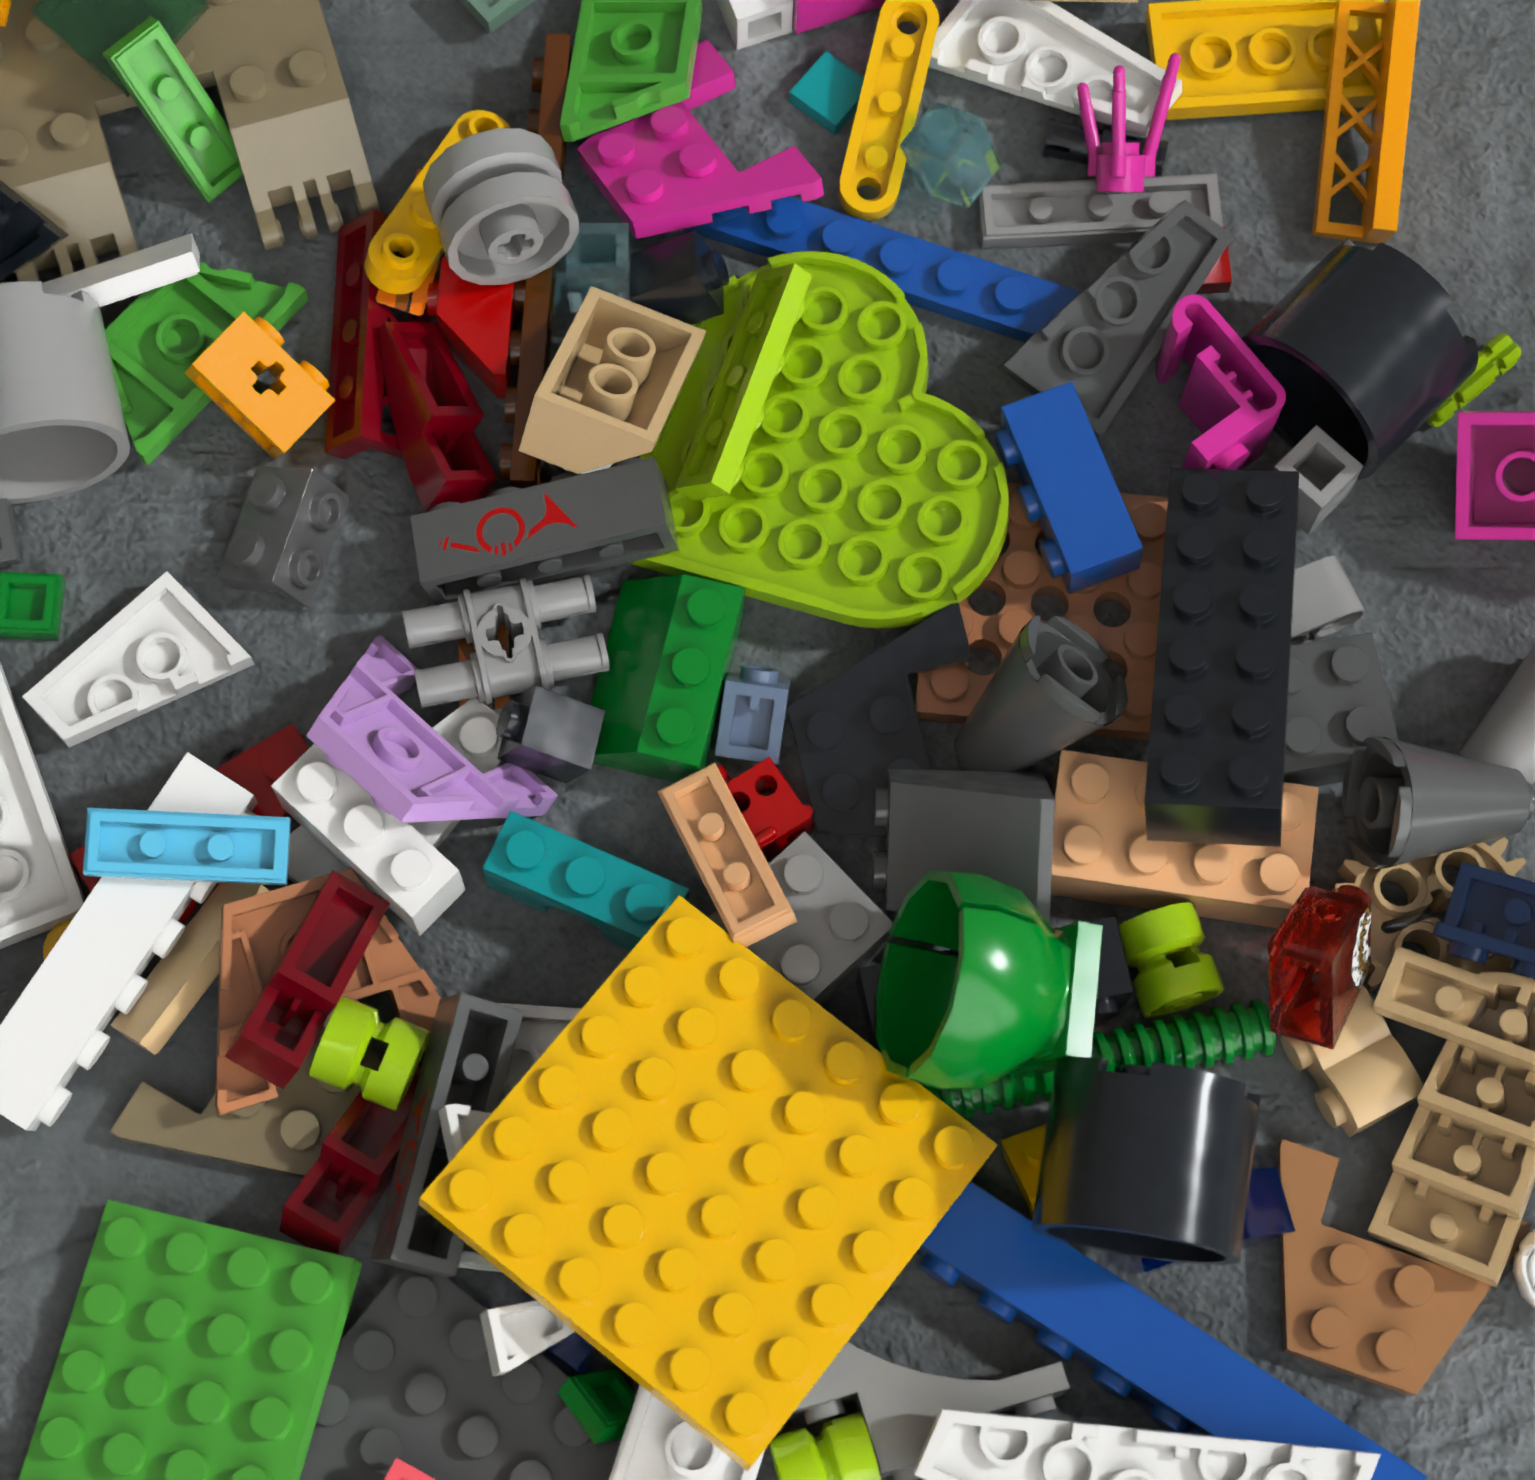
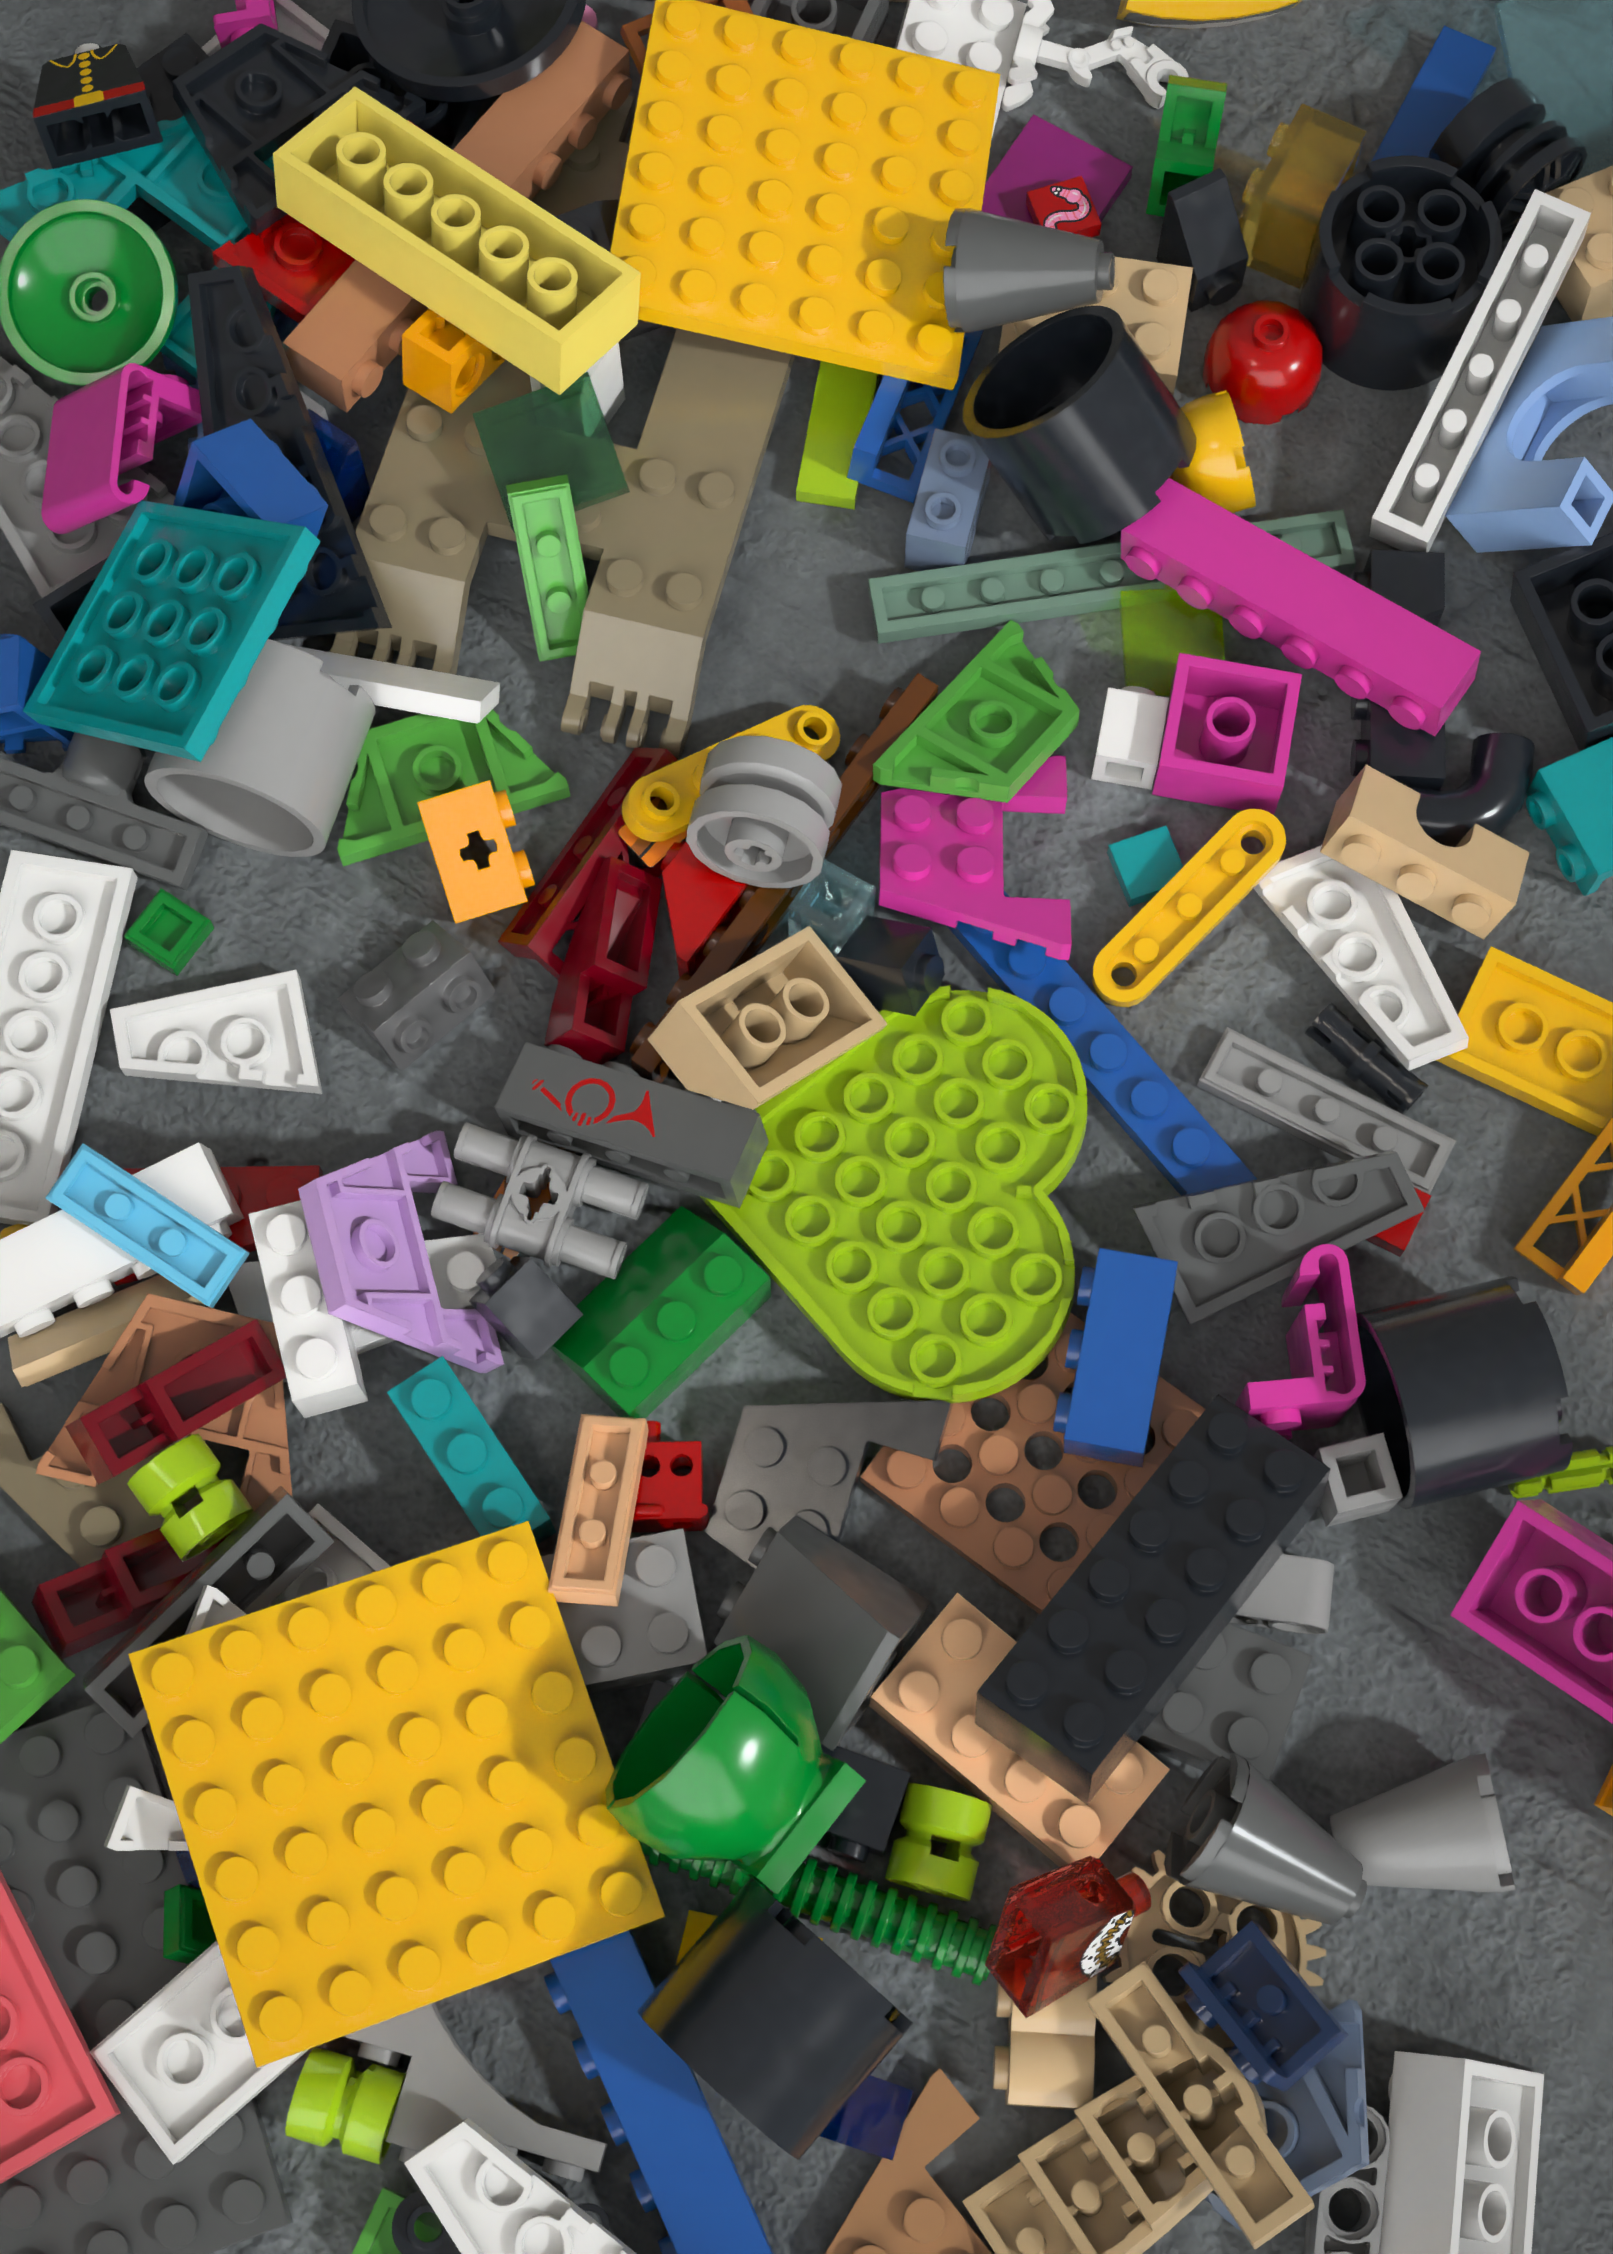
camera: 35 degrees right, 0 degrees up
lime plate [675,263,813,501] -> none
sand blue bracket [715,664,791,765] -> none
clear light blue brick [900,101,1002,208] -> none
dark grey cone [954,615,1128,772] -> none
dark pink plant [1077,53,1181,192] -> none

